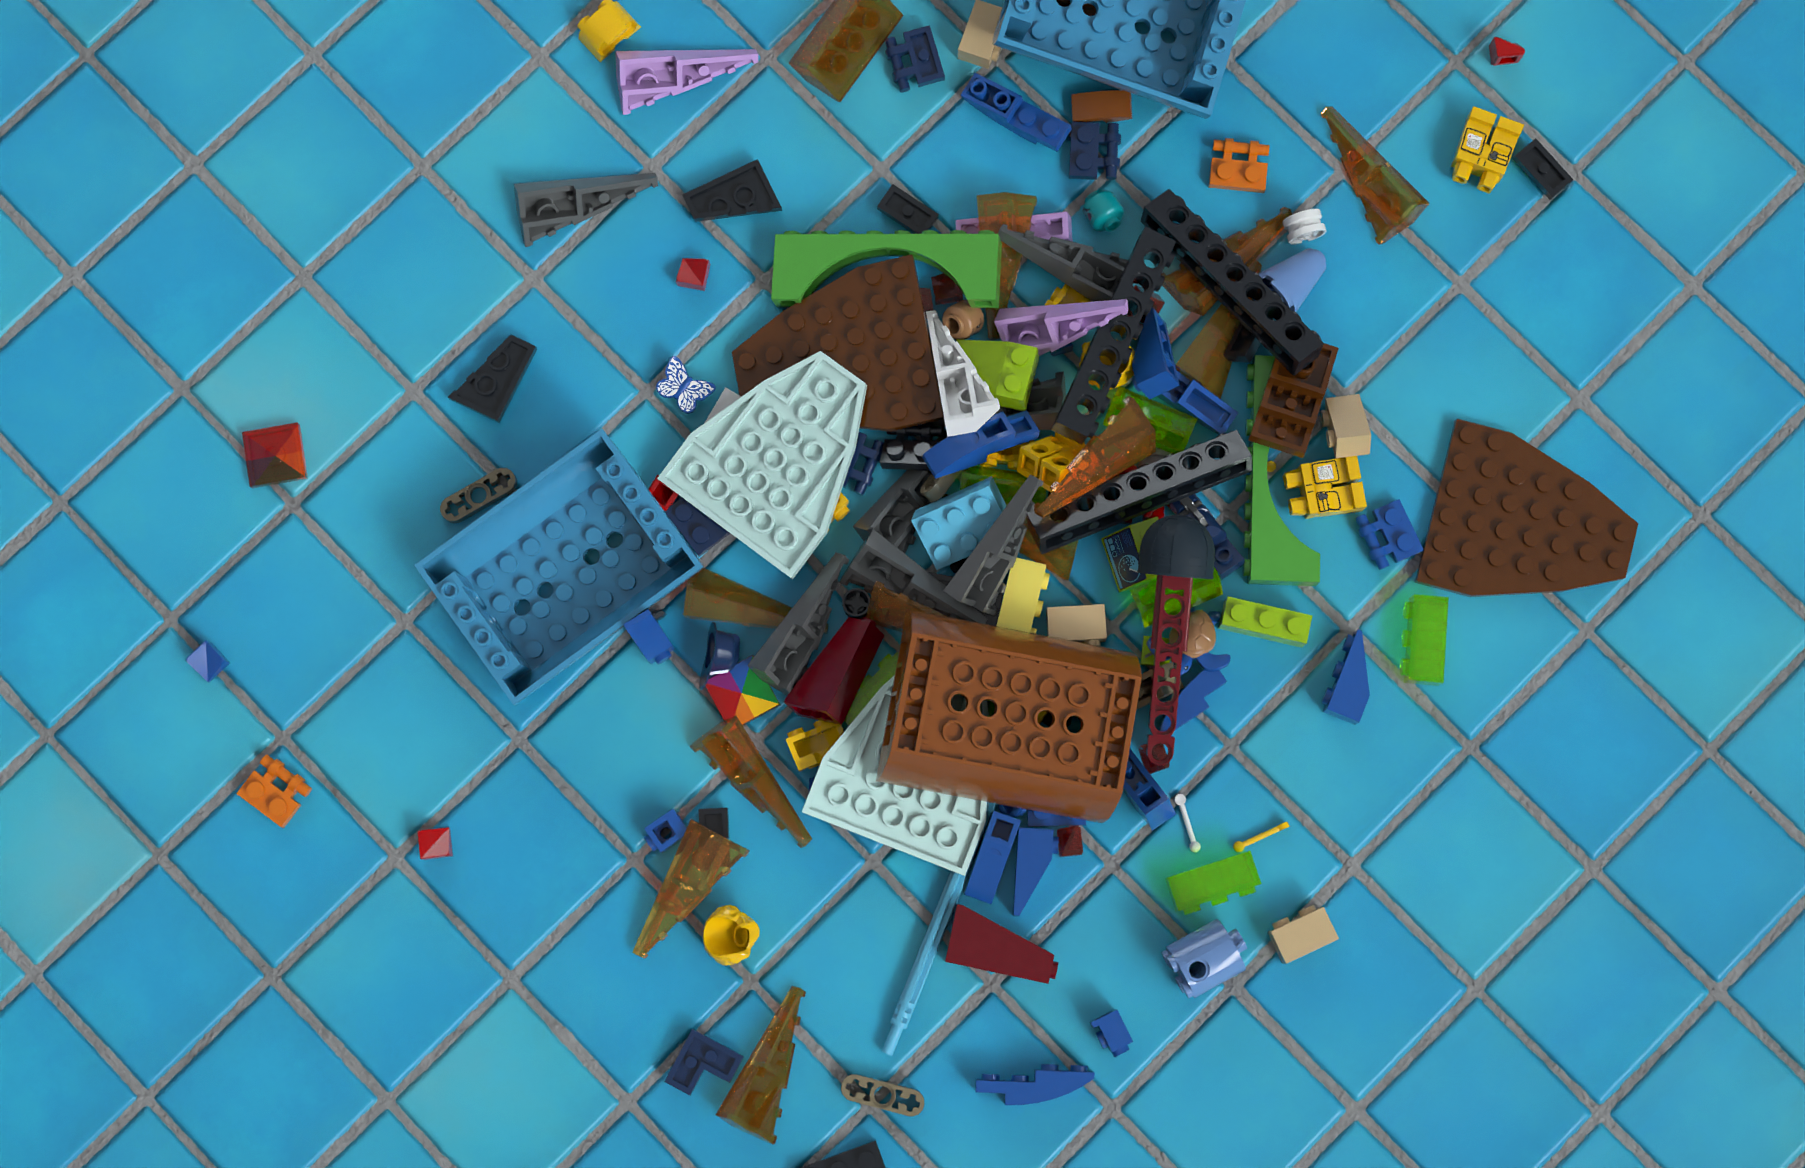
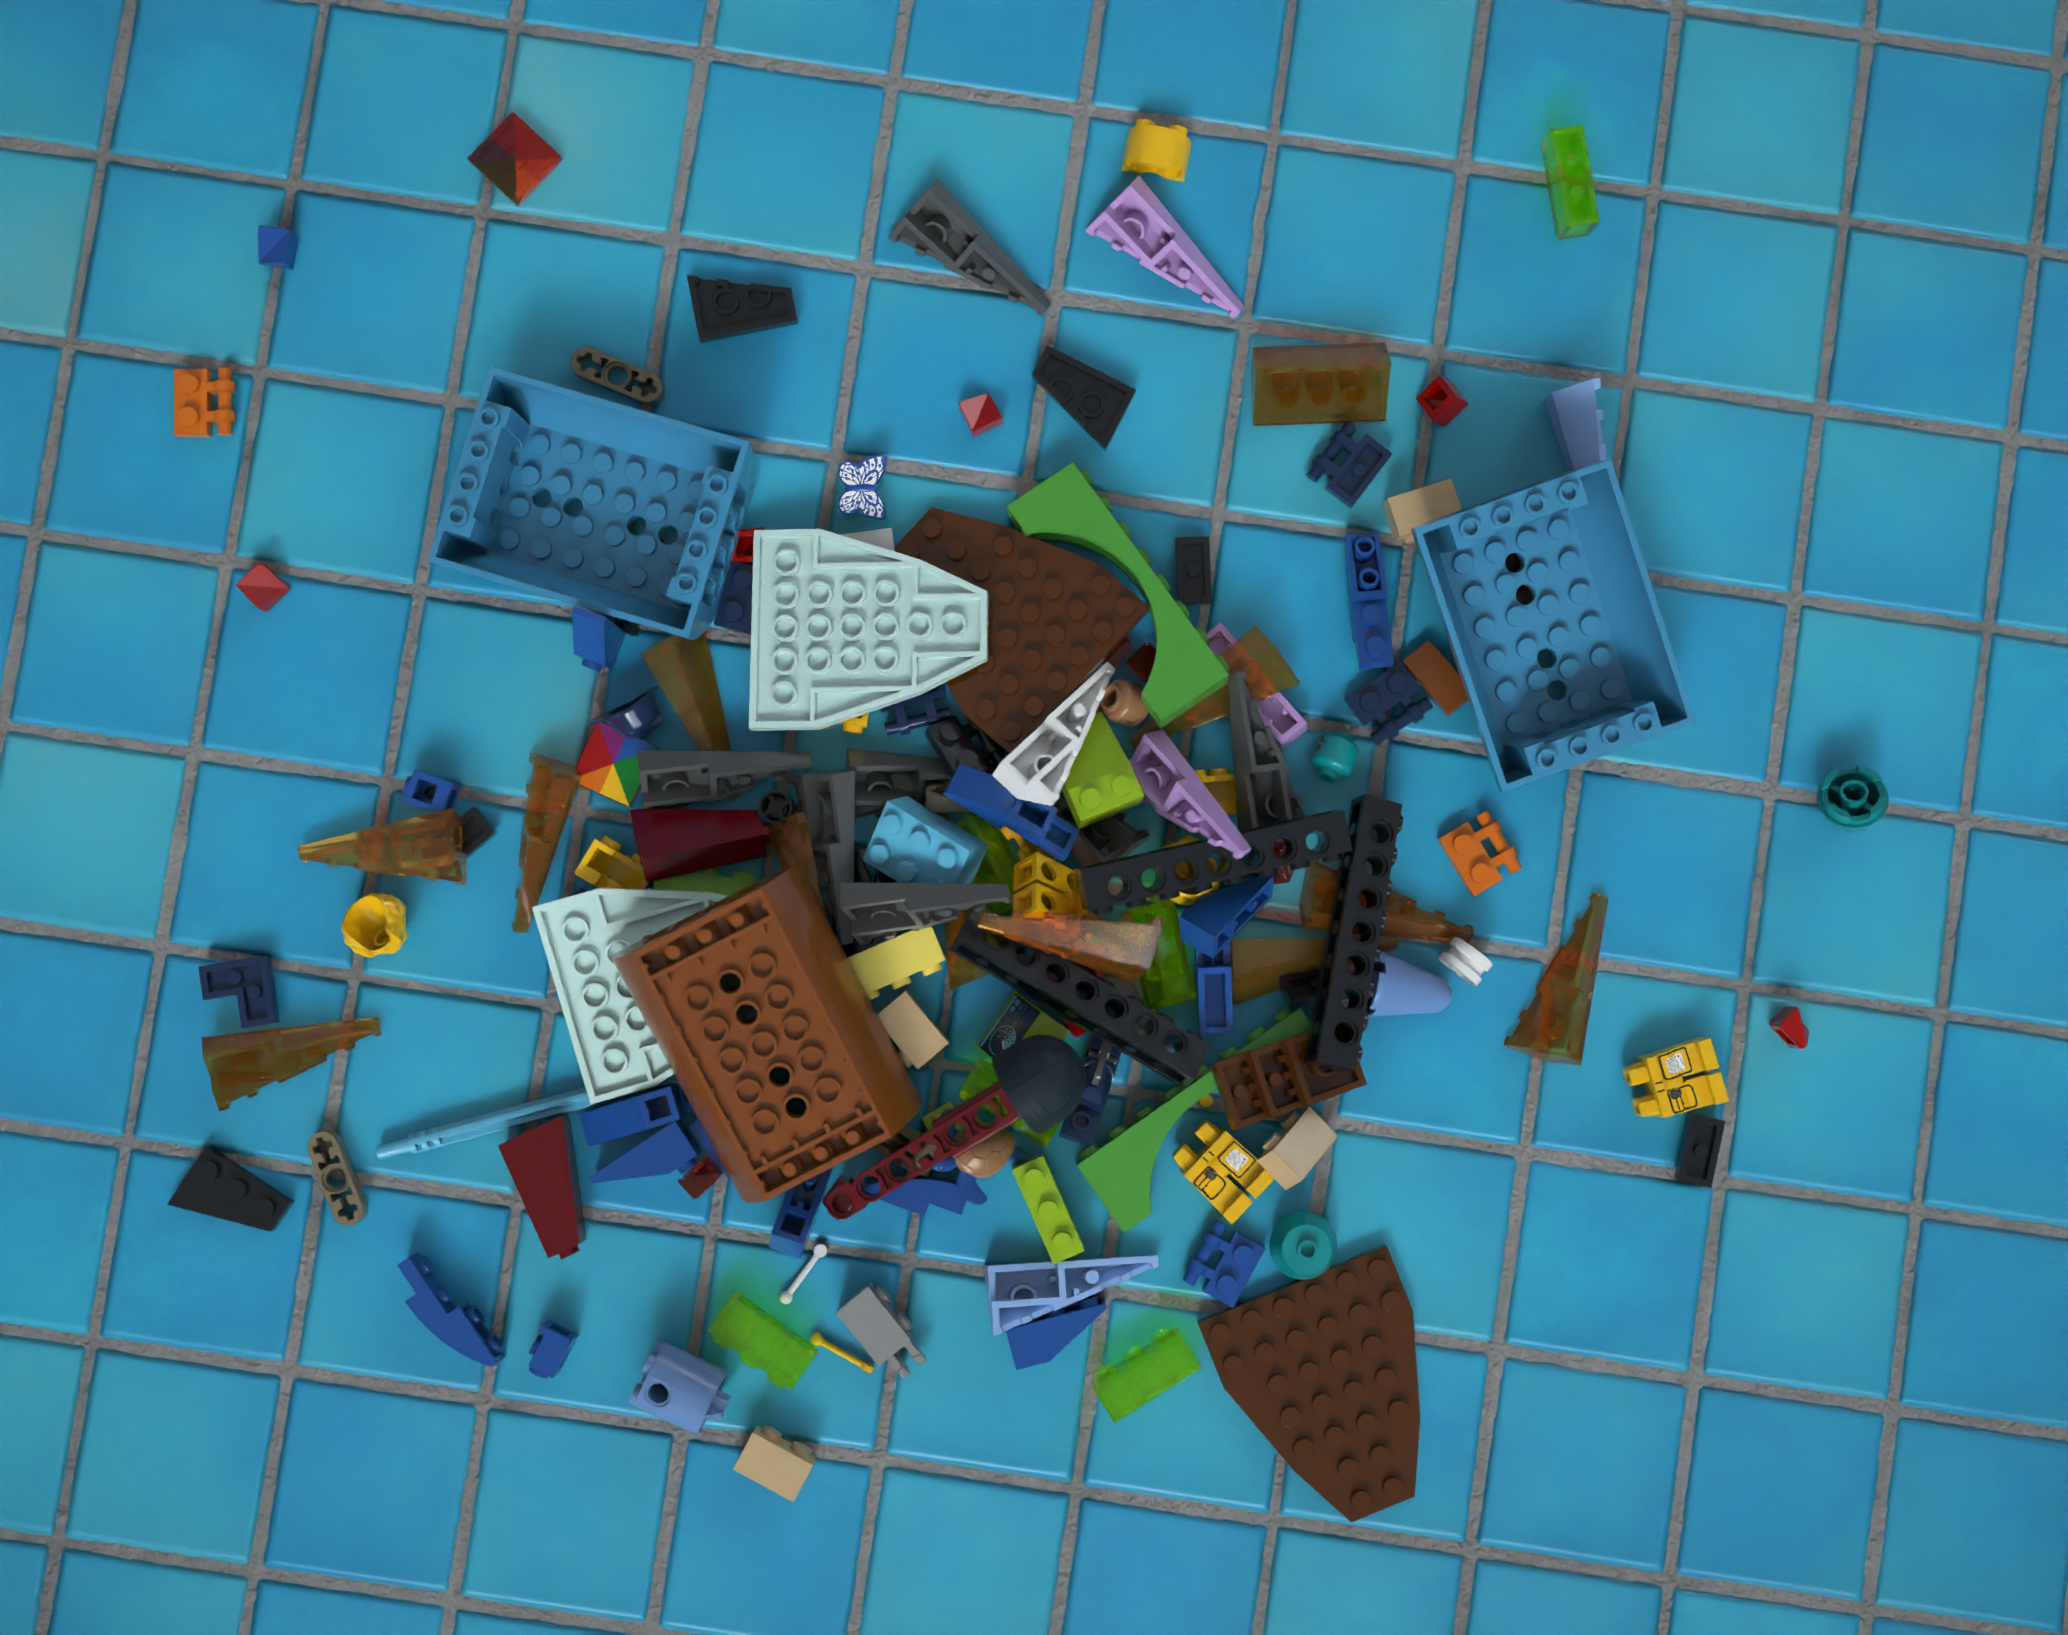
camera: 45 degrees right, 5 degrees up
none -> light grey hinge [836,1281,927,1379]
none -> light blue wedge [984,1255,1159,1335]
none -> teal cone [1269,1211,1337,1280]

